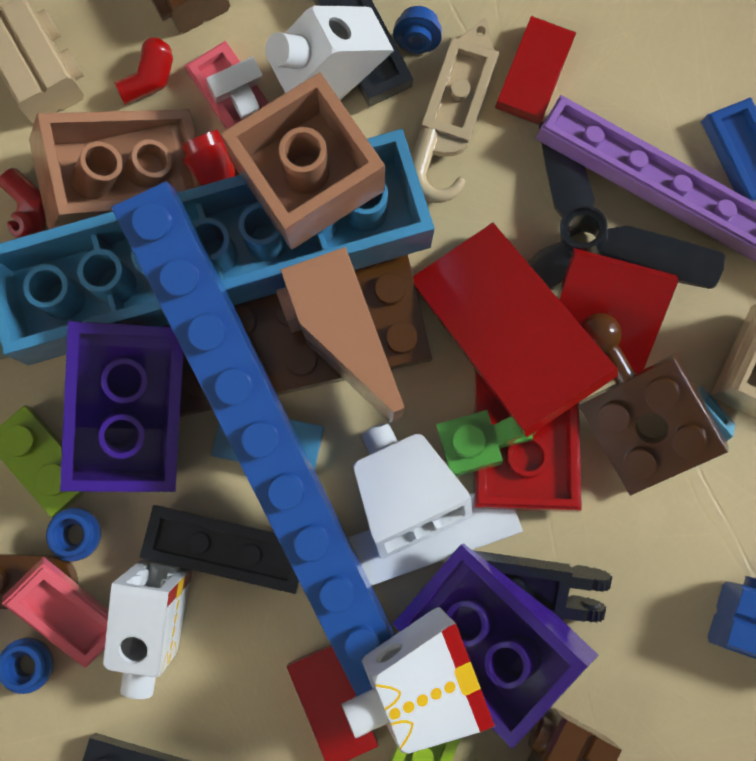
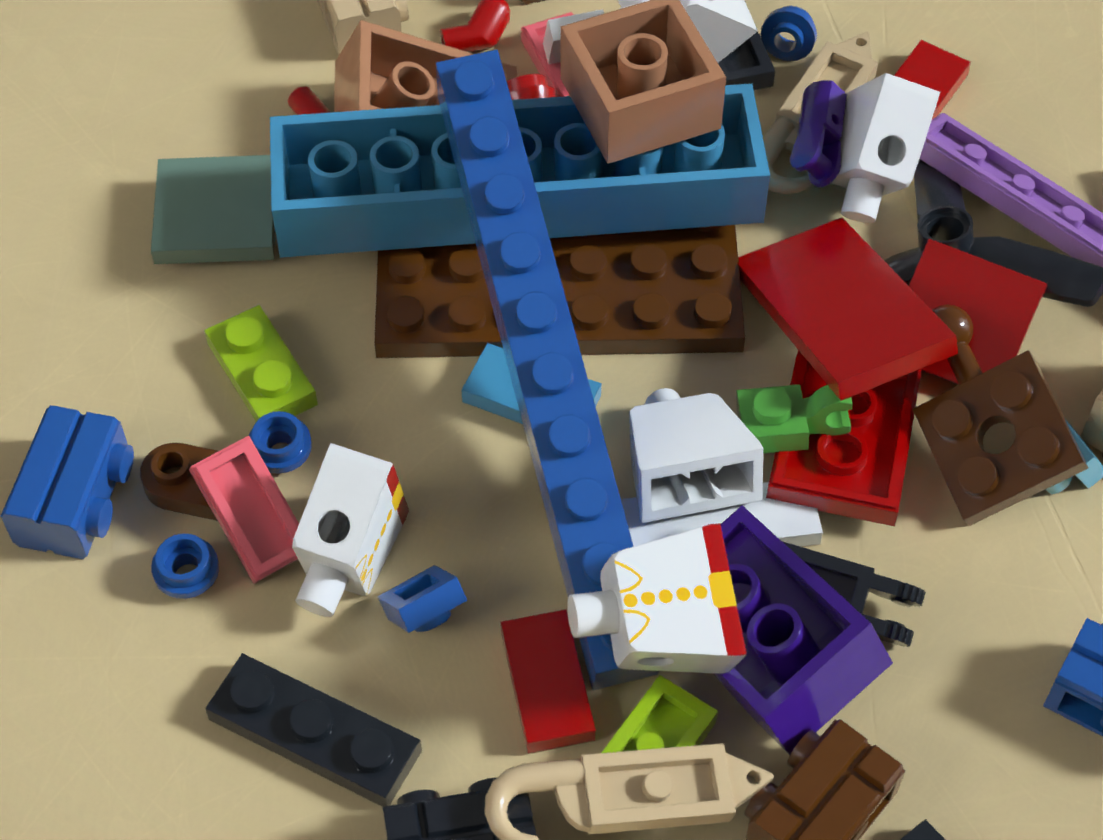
camera: 15 degrees right, 25 degrees down
dark purple slope [60,321,183,492] -> none
black plate [139,505,300,594] -> none
nougat slope [276,247,405,424] -> none
none -> blue plate [377,565,468,633]
none -> dark purple bar [790,80,847,188]
none -> white torso [832,73,940,223]

